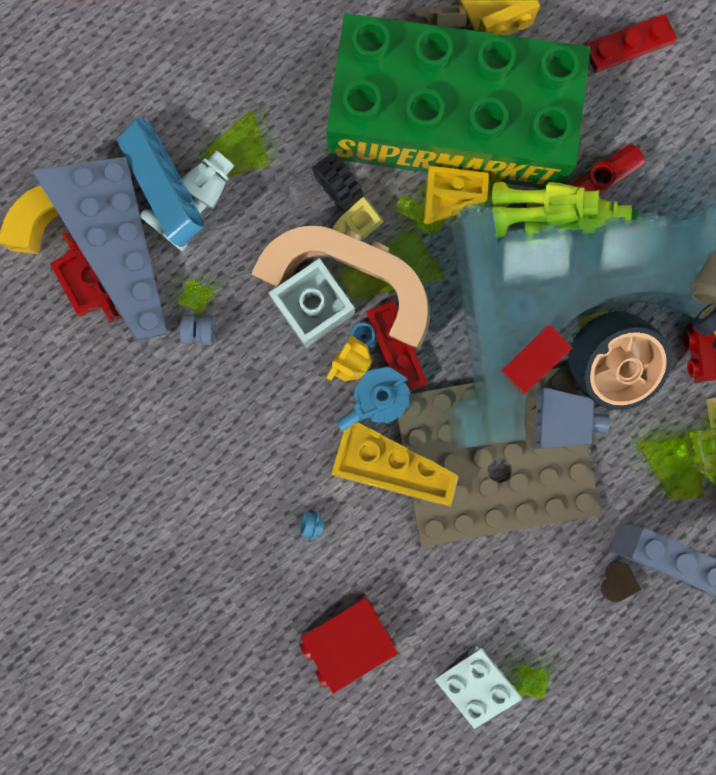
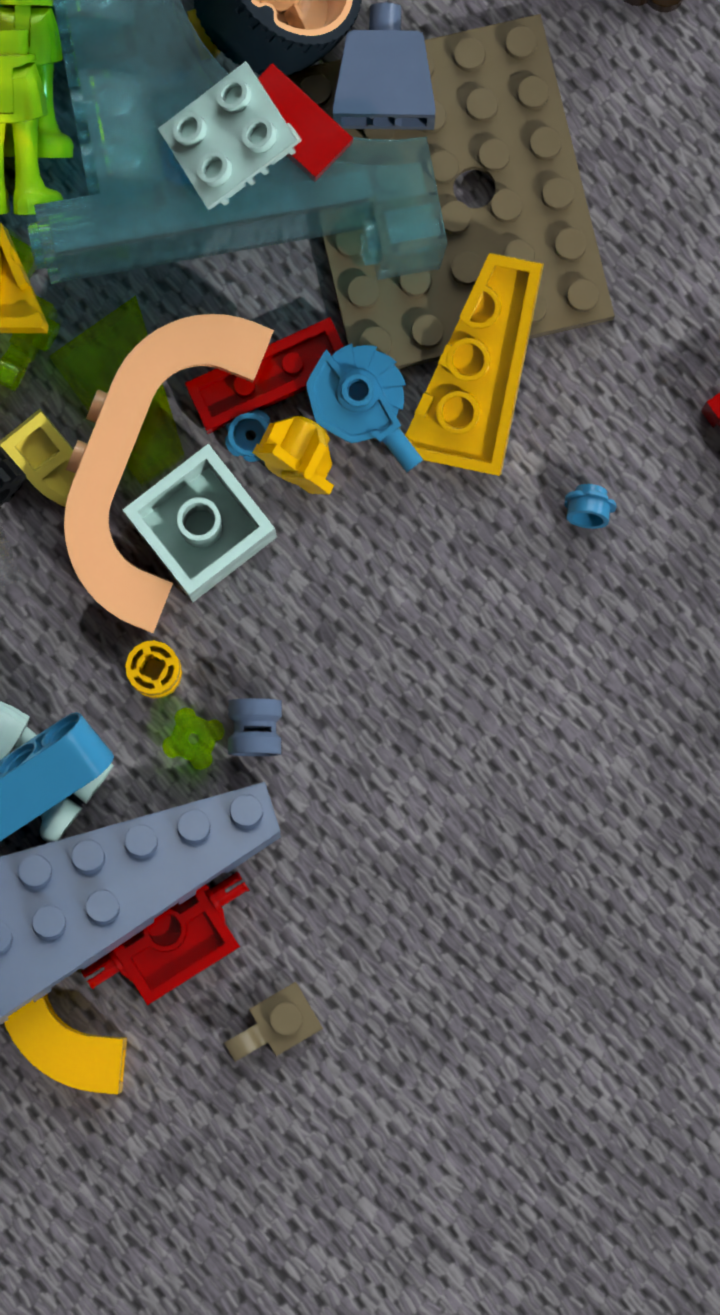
camera: 90 degrees left, 0 degrees up
none -> yellow wheel [125,640,182,699]
none -> light aqua hinge [158,61,302,210]
none -> dark tan plate [224,982,323,1062]

